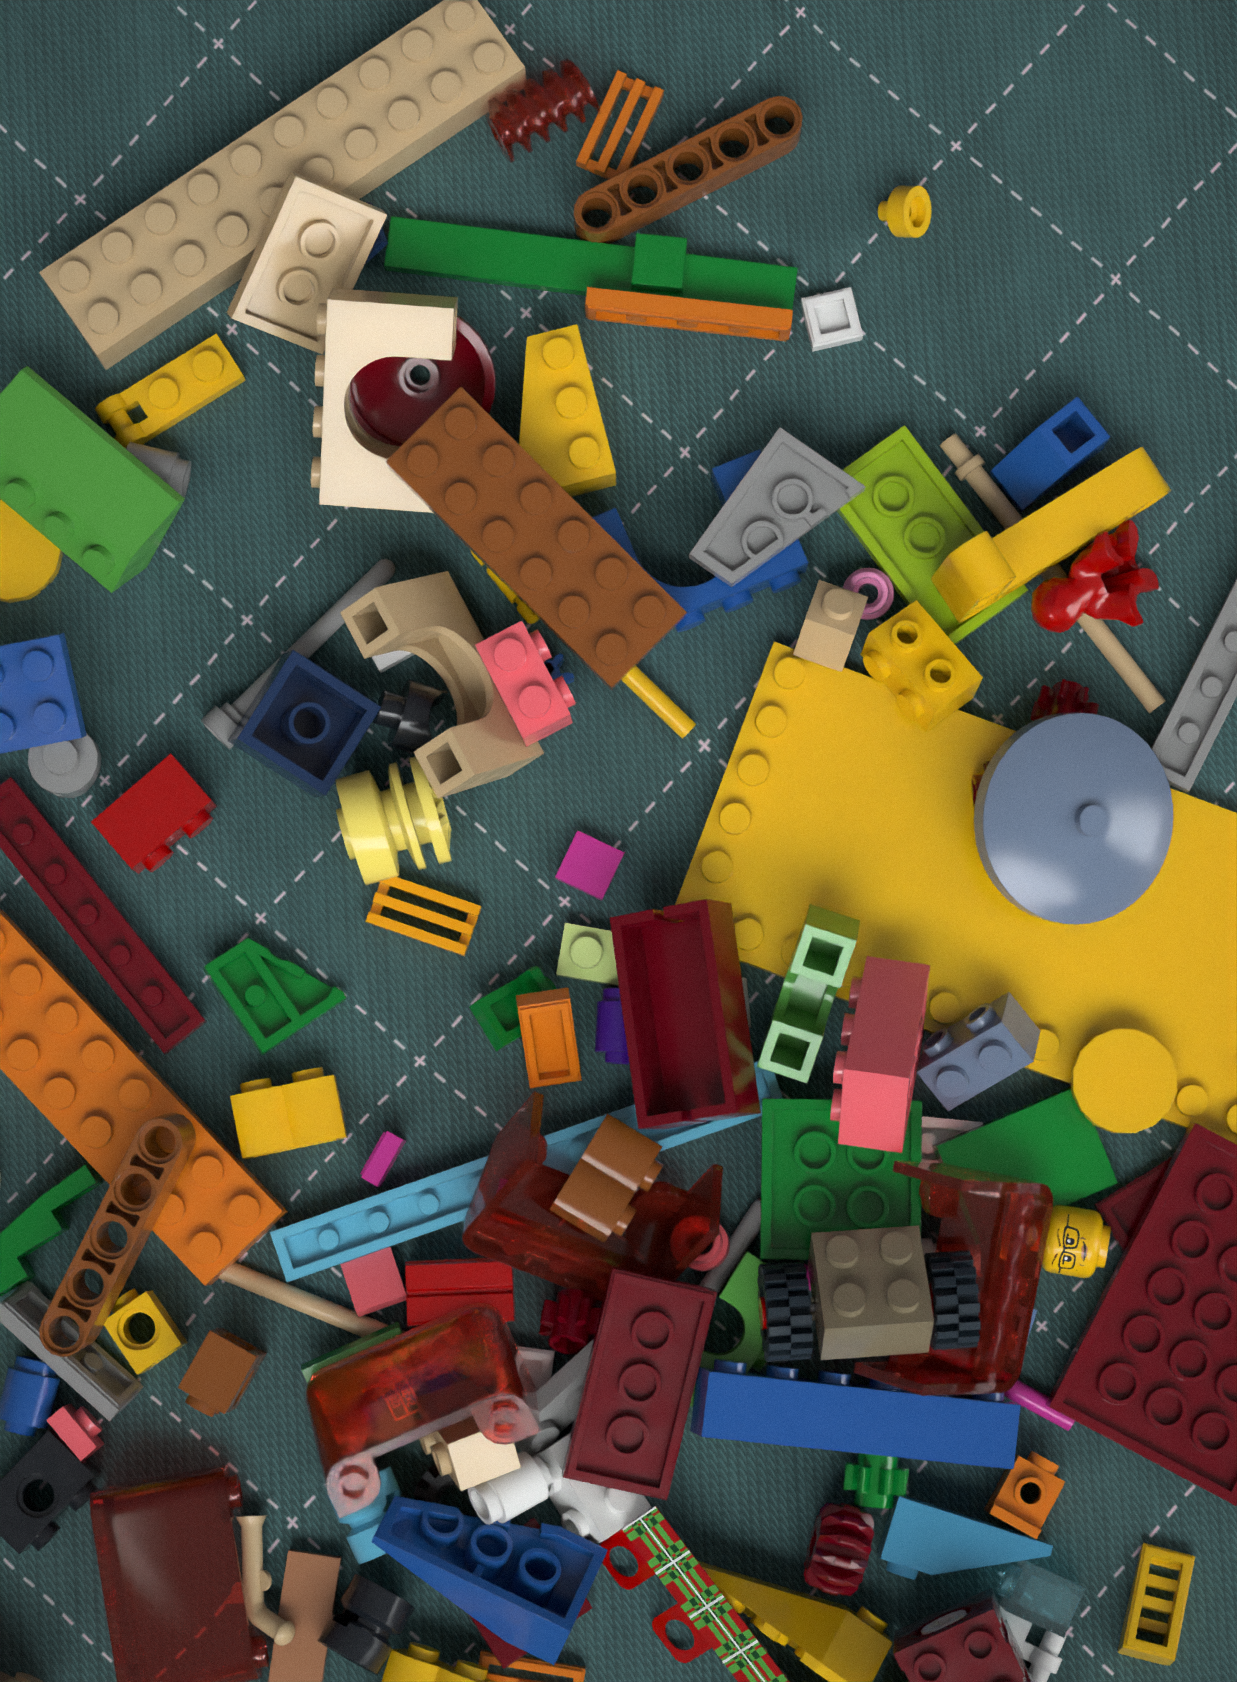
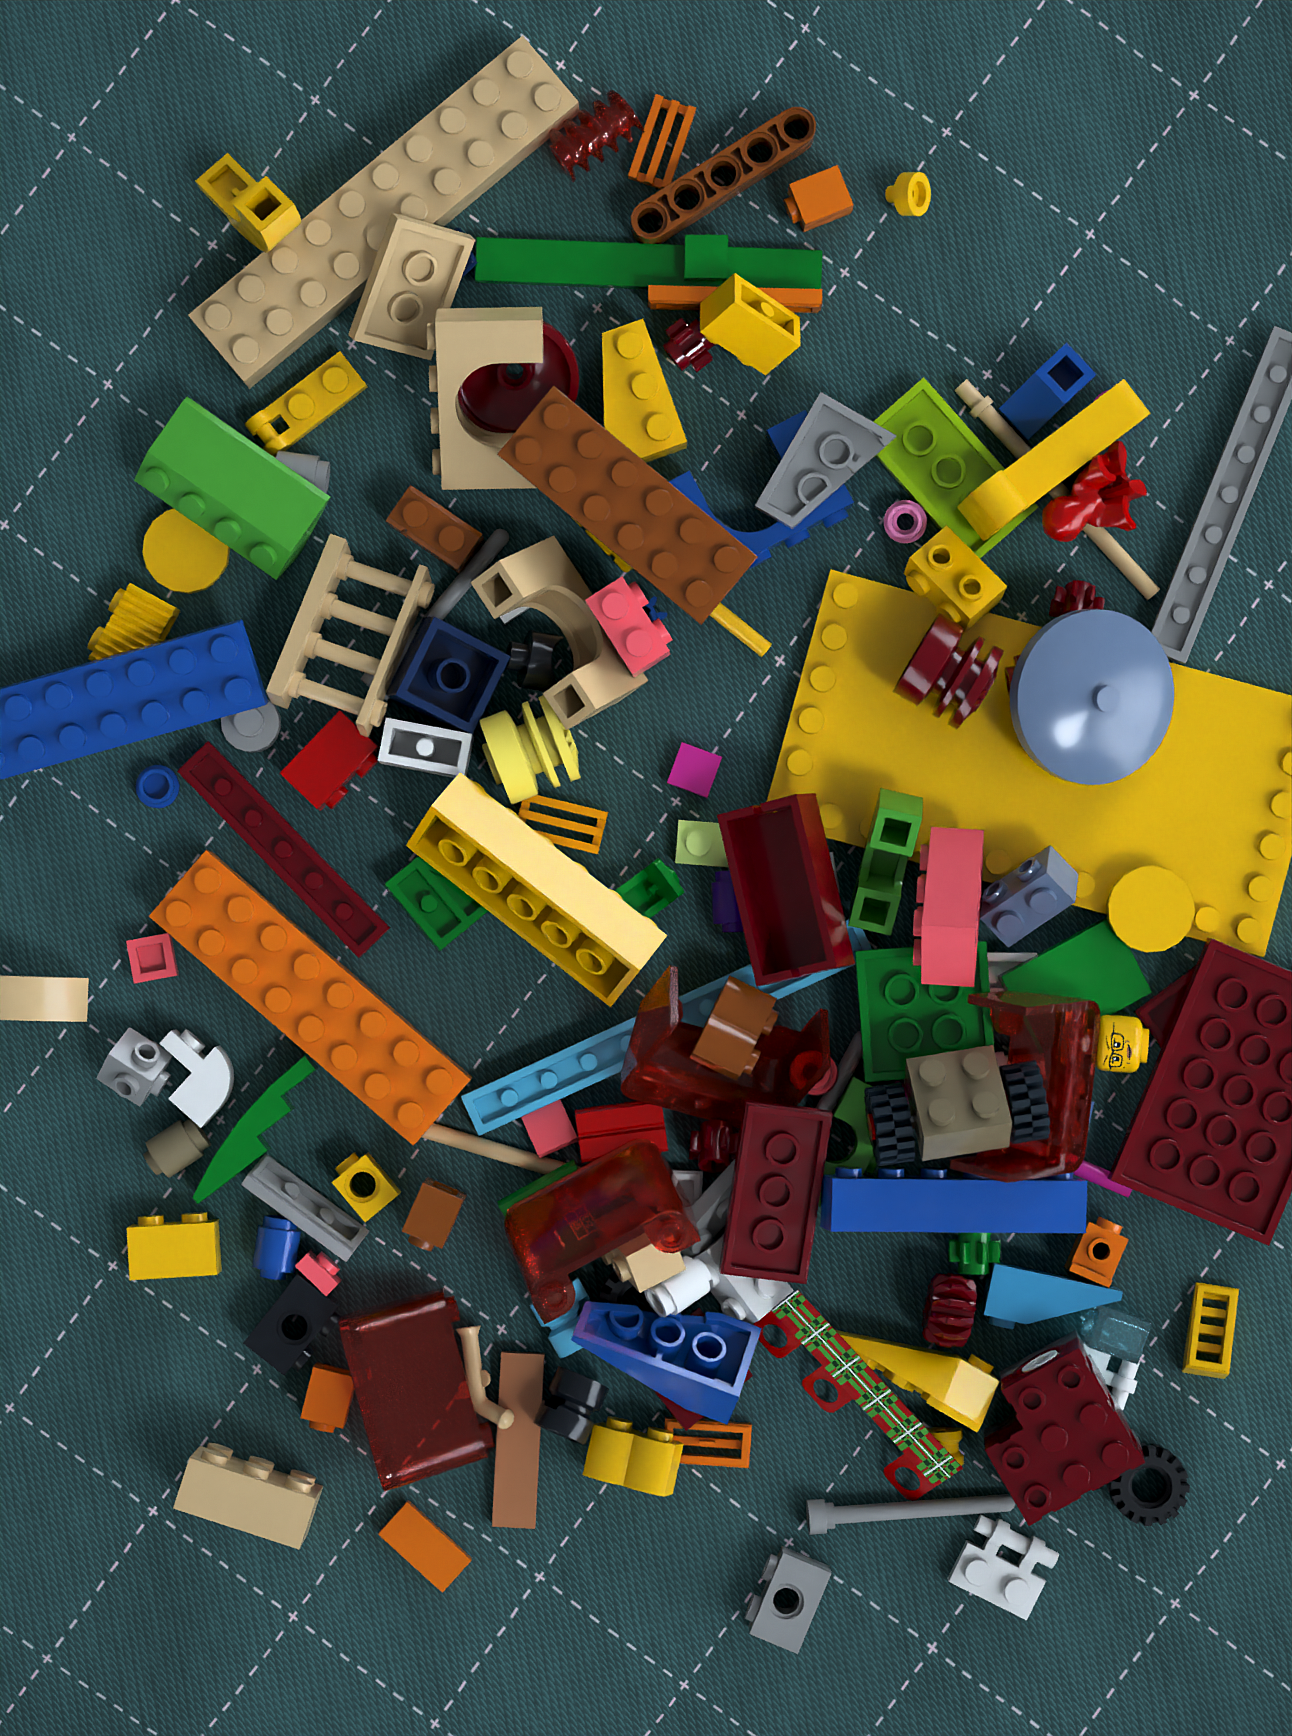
camera: 10 degrees left, 5 degrees up
dark orange beam [39,1113,196,1357] -> none
yellow brick [230,1067,348,1159] -> none
dark pink tile [360,1131,406,1187] -> none
orange tile [516,987,582,1088] -> none
tan brick [793,580,868,672] -> none
white tile [800,287,863,352] -> none
none -> yellow arch [195,153,301,253]
none -> tan fence [266,534,435,738]
none -> orange brick [300,1362,359,1433]
none -> white brick [378,718,474,778]
none -> dark orange brick [386,485,484,574]
none -> yellow brick [406,772,667,1007]
none -> dark red gear [662,318,716,372]
none -> yellow brick [700,273,800,376]
none -> orange brick [783,165,854,233]
none -> dark red wheel [893,613,1004,730]

